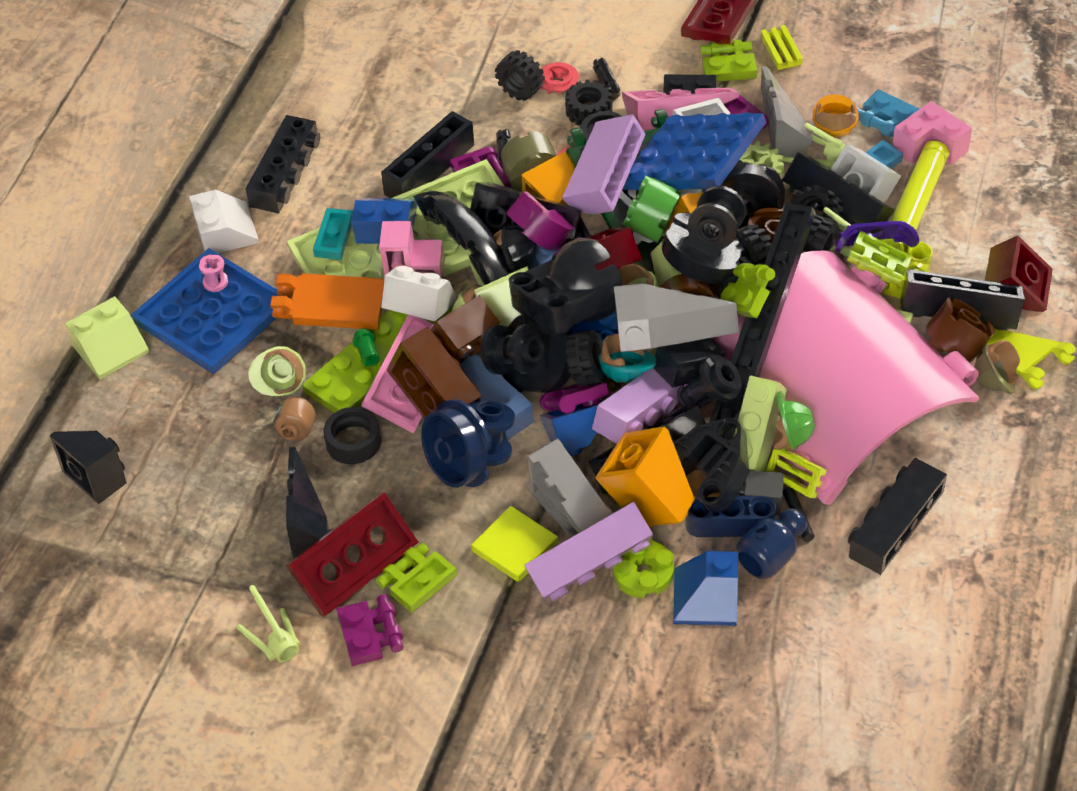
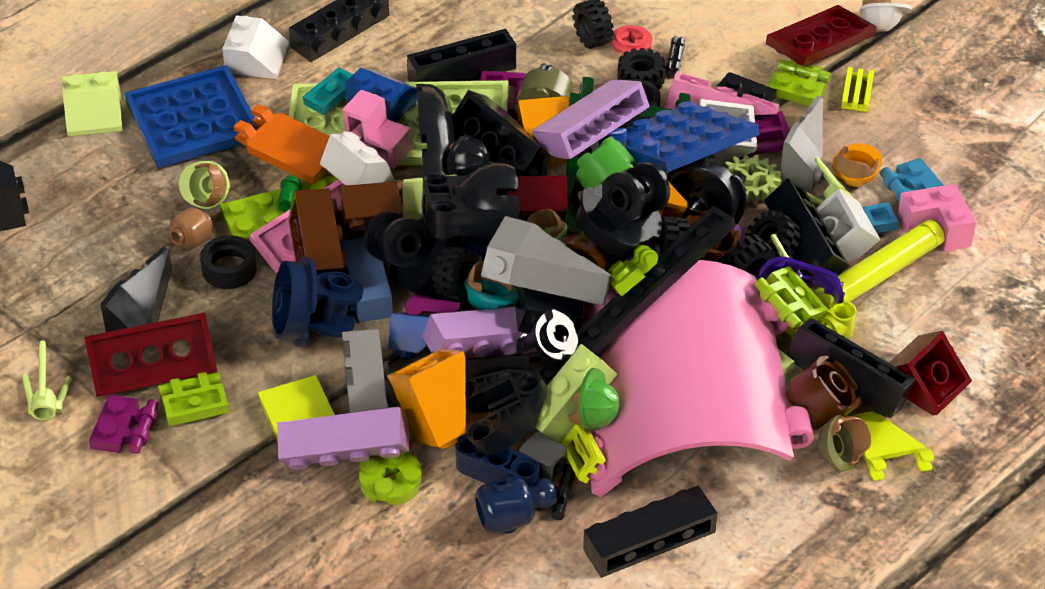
camera: 25 degrees right, 5 degrees down
bright pink bush [199,255,228,292] -> none
magenta brick [506,191,575,250] -> none
blue slope [673,551,738,626] -> none

